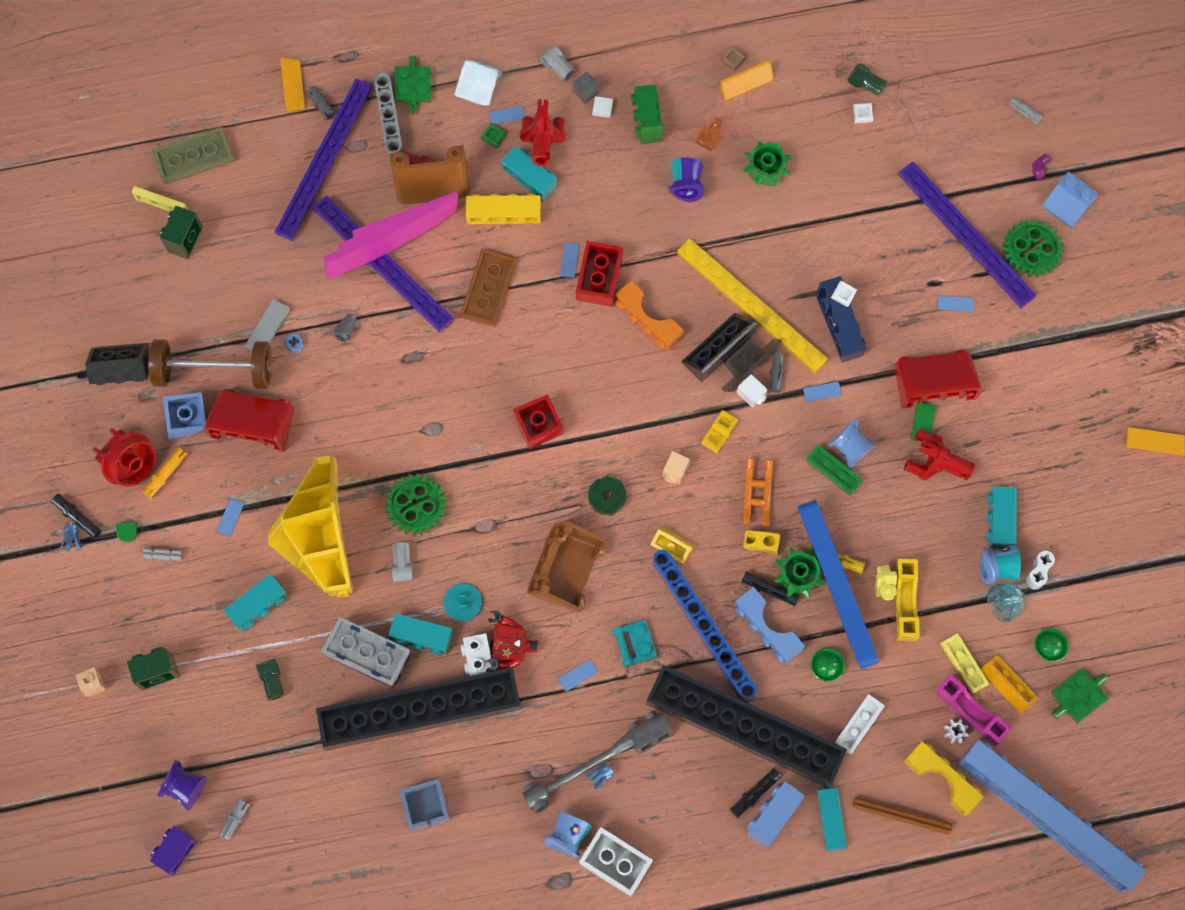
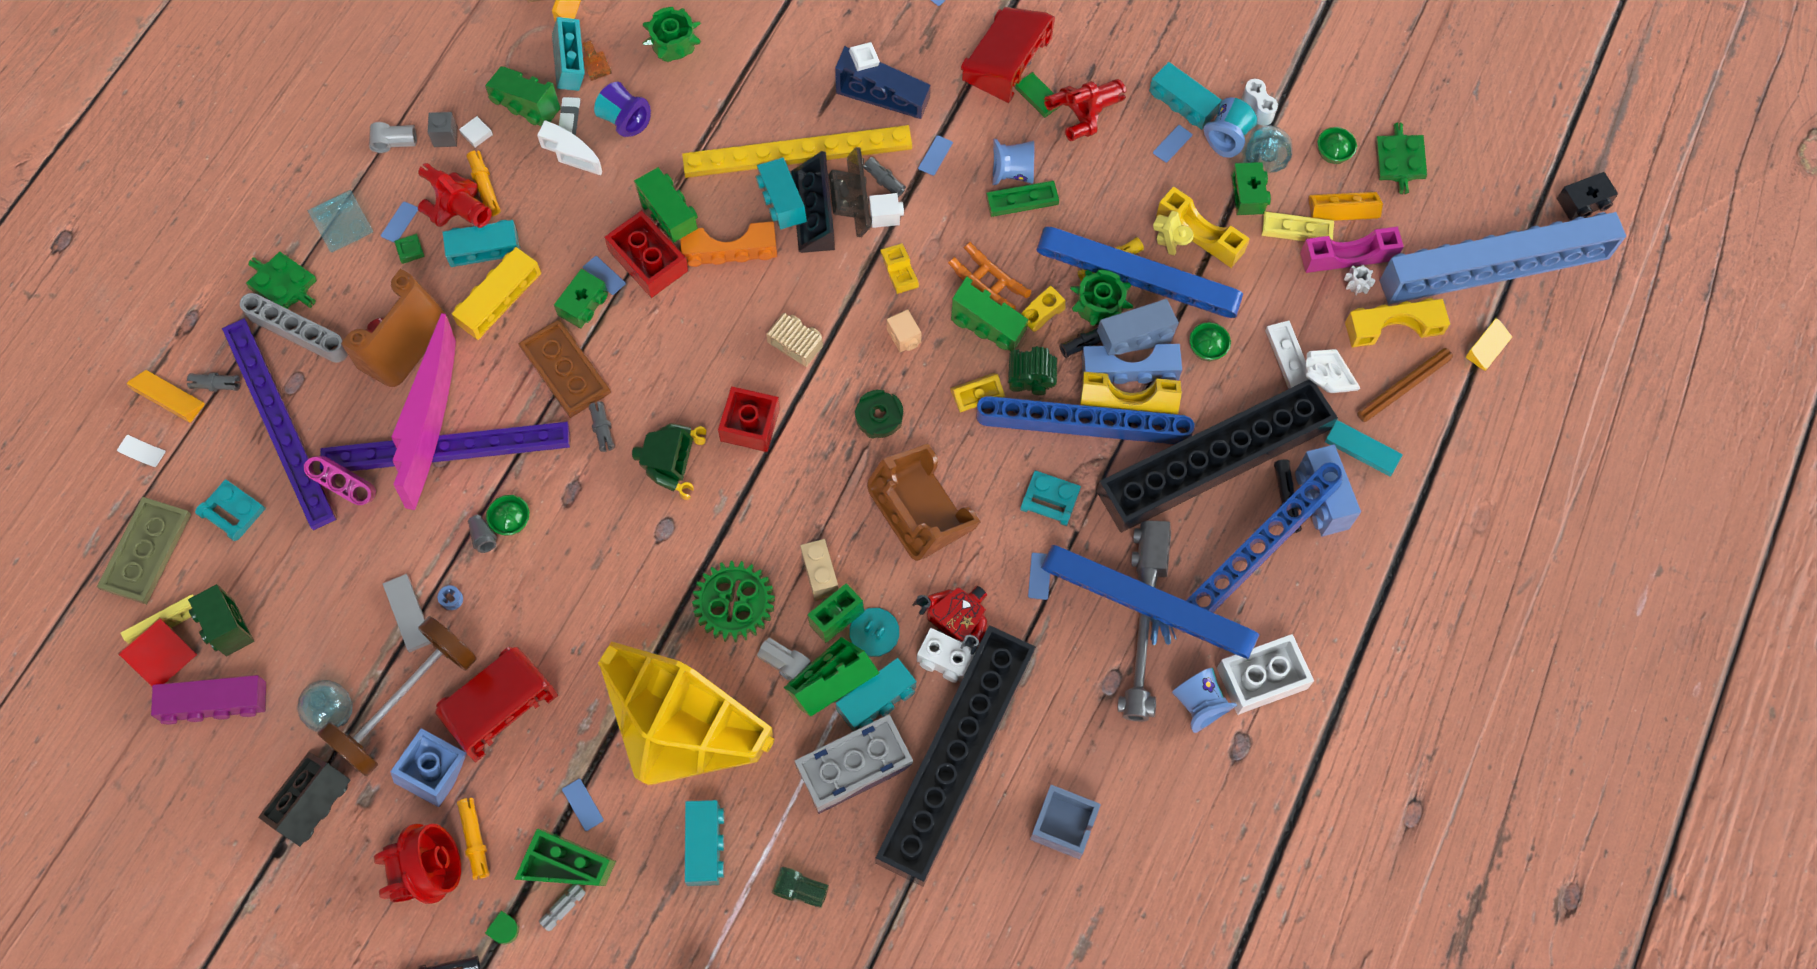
camera: 55 degrees left, 5 degrees down
none -> white sticker [117,435,166,467]
none -> red tile [118,617,197,686]
none -> magenta brick [151,675,266,725]
none -> teal plate [195,479,266,541]
none -> clear light blue cylinder [297,680,353,732]
none -> dark pink beam [304,456,376,505]
none -> light orange pin [466,150,501,216]
none -> green hat [486,495,530,536]
none -> green wedge [514,829,616,886]
none -> white slope [537,121,602,175]
none -> teal brick [552,17,585,91]
none -> green brick [554,269,608,329]
none -> white sticker [559,97,580,135]
none -> dark grey pin [589,401,615,452]
none -> dark green torso [632,423,707,500]
none -> green wedge [634,167,698,243]
none -> teal brick [755,157,807,230]
none -> tan brick [766,313,823,367]
none -> green wedge [784,637,880,717]
none -> tan brick [800,539,838,601]
none -> green brick [807,583,864,643]
none -> green wedge [951,276,1029,351]
none -> dark green brick [1008,346,1057,396]
none -> blue beam [1041,545,1259,659]
none -> yellow arch [1080,372,1182,415]
none -> sand blue wedge [1097,299,1179,356]
none -> medium blue sticker [1153,125,1193,163]
none -> blue beam [1182,462,1342,633]
none -> green brick [1231,162,1271,215]
none -> white tile [1306,349,1360,393]
none -> yellow slope [1465,318,1512,371]
none -> black brick [1556,172,1618,221]

